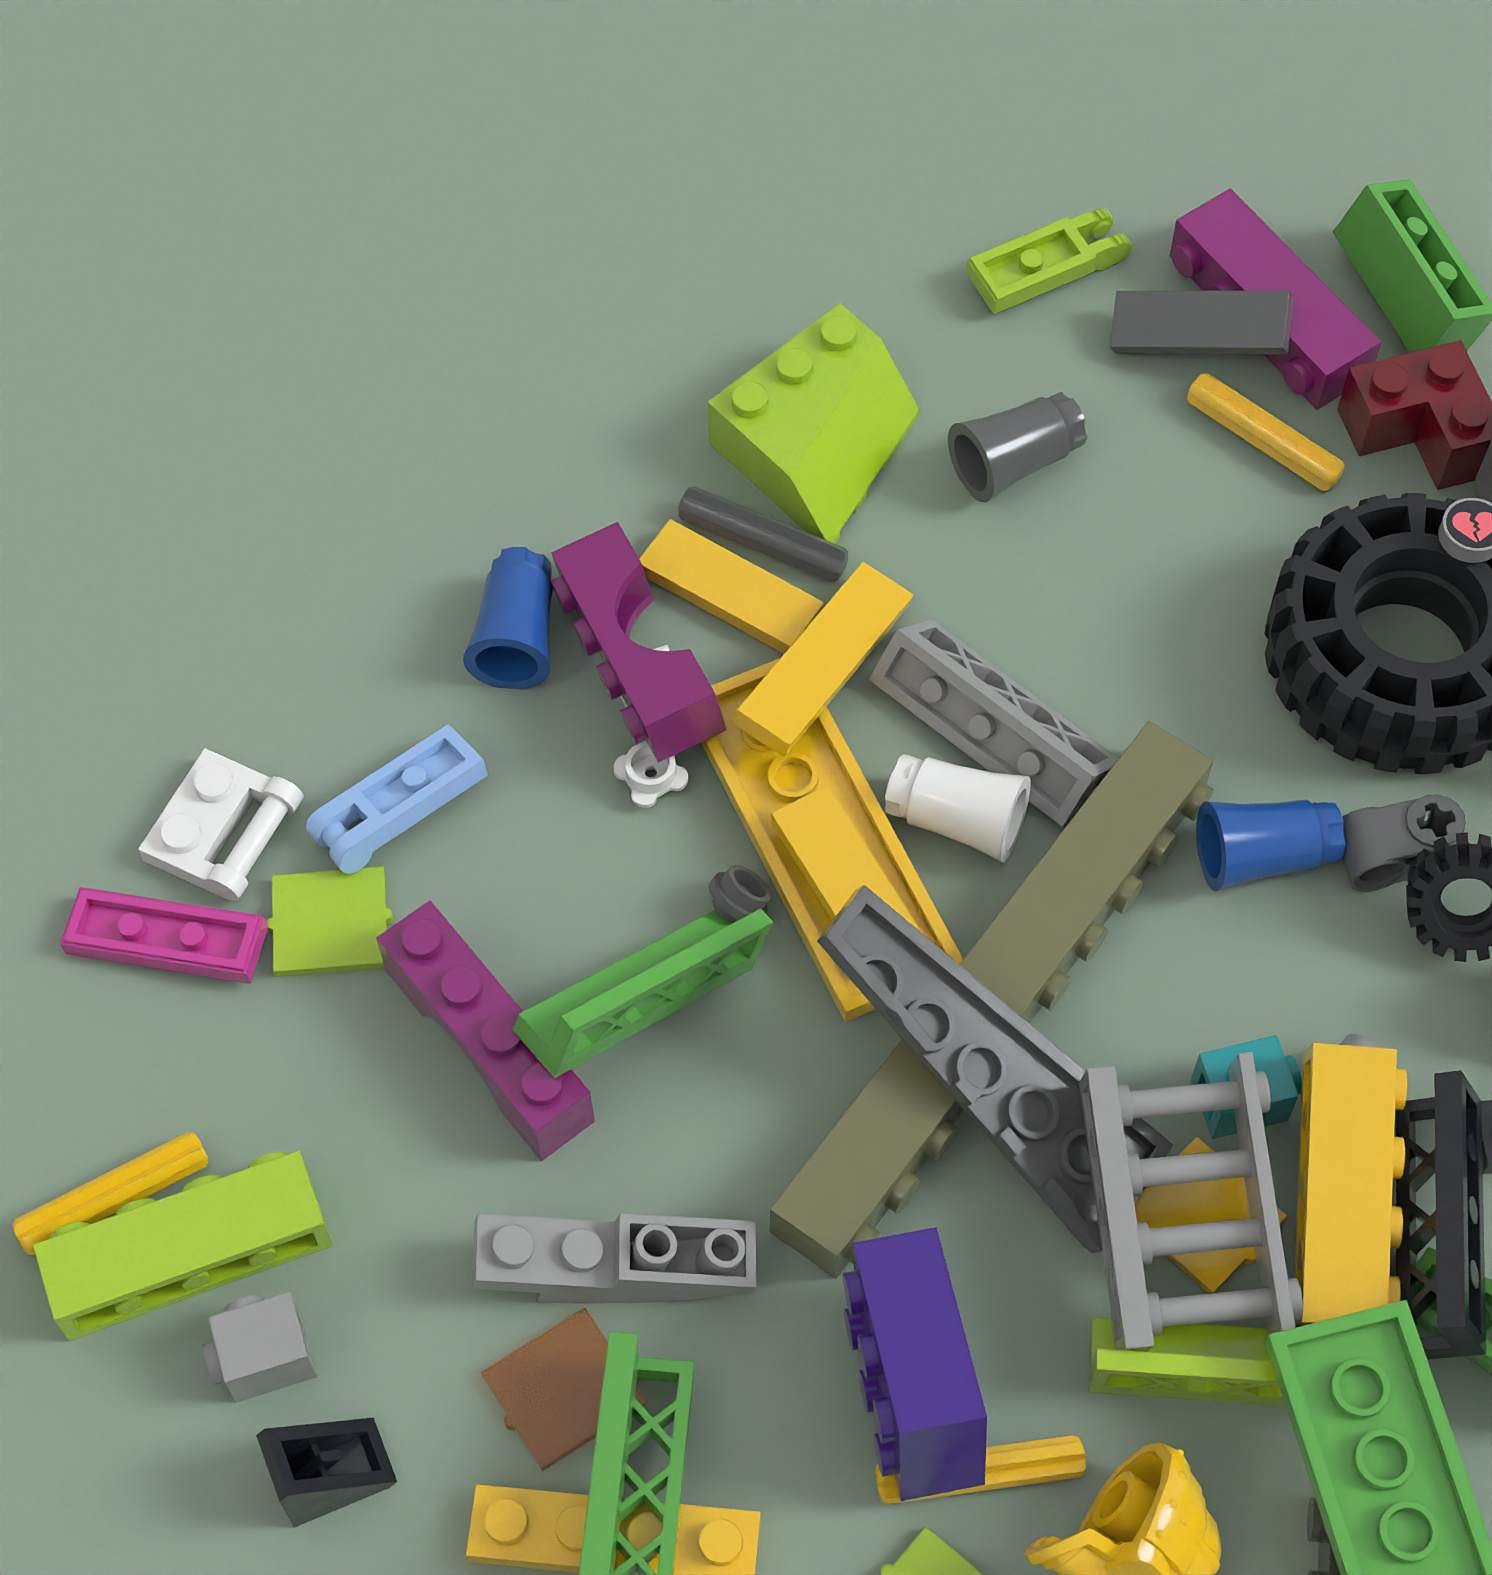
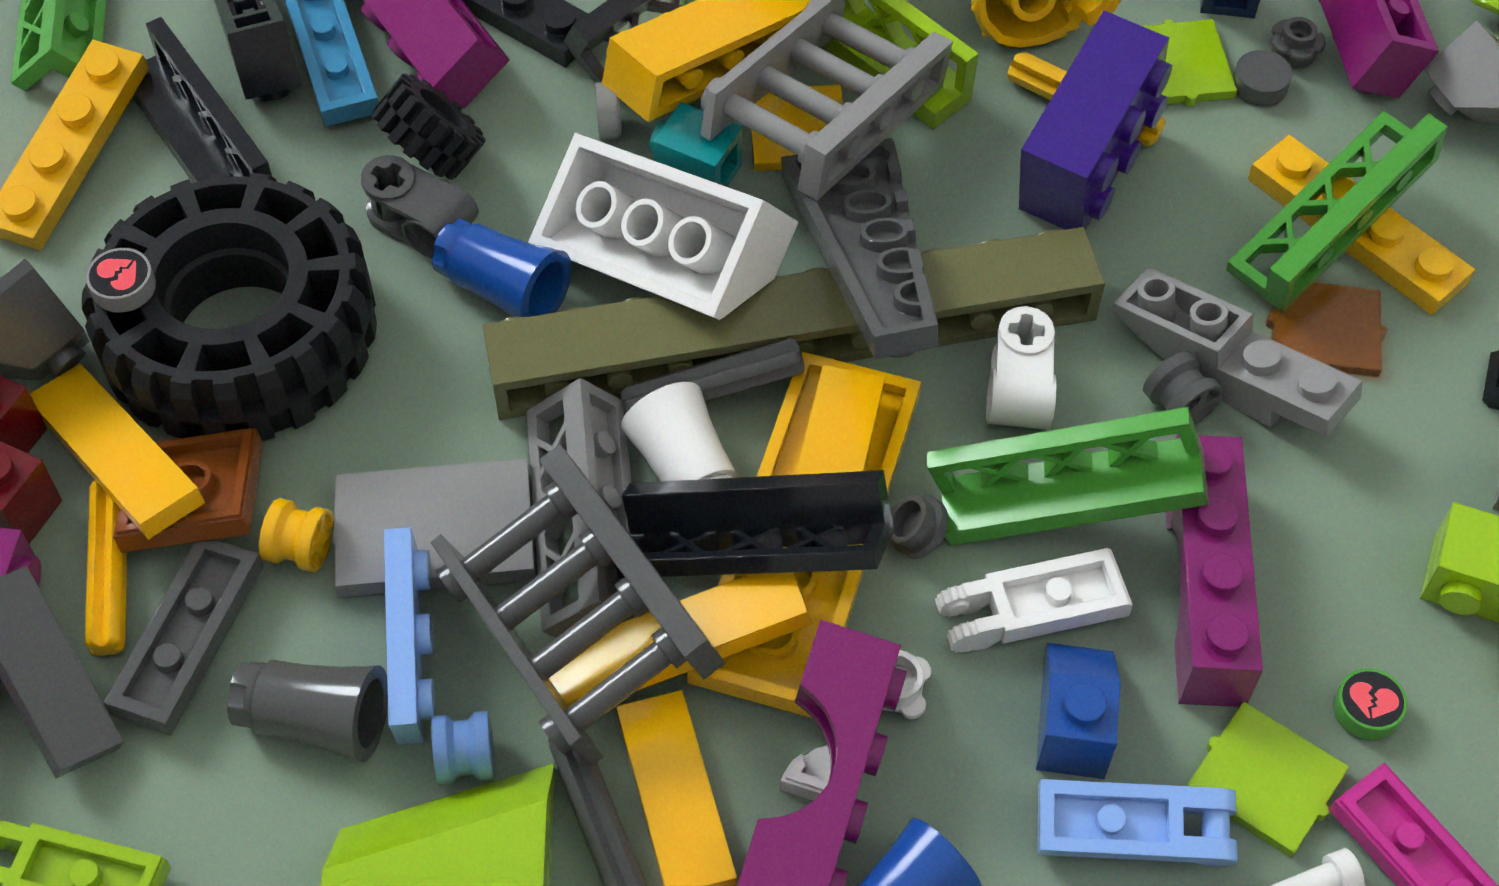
camera: 140 degrees left, 5 degrees down
none -> yellow tile [30,363,205,540]
none -> dark grey plate [103,539,264,736]
none -> dark orange tile [113,428,264,553]
none -> yellow wheel [259,498,334,573]
none -> light grey tile [335,458,536,598]
none -> light blue plate [384,527,436,745]
none -> dark grey fence [430,444,726,766]
none -> medium blue wheel [431,711,495,785]
none -> white slope [528,133,799,320]
none -> black fence [615,470,894,579]
none -> dark grey axle [621,338,804,413]
none -> white hinge [935,548,1133,653]
none -> white piece [986,306,1057,430]
none -> blue slope [1036,643,1121,779]
none -> dark grey wheel [1142,351,1224,425]
none -> tile [1333,668,1408,740]

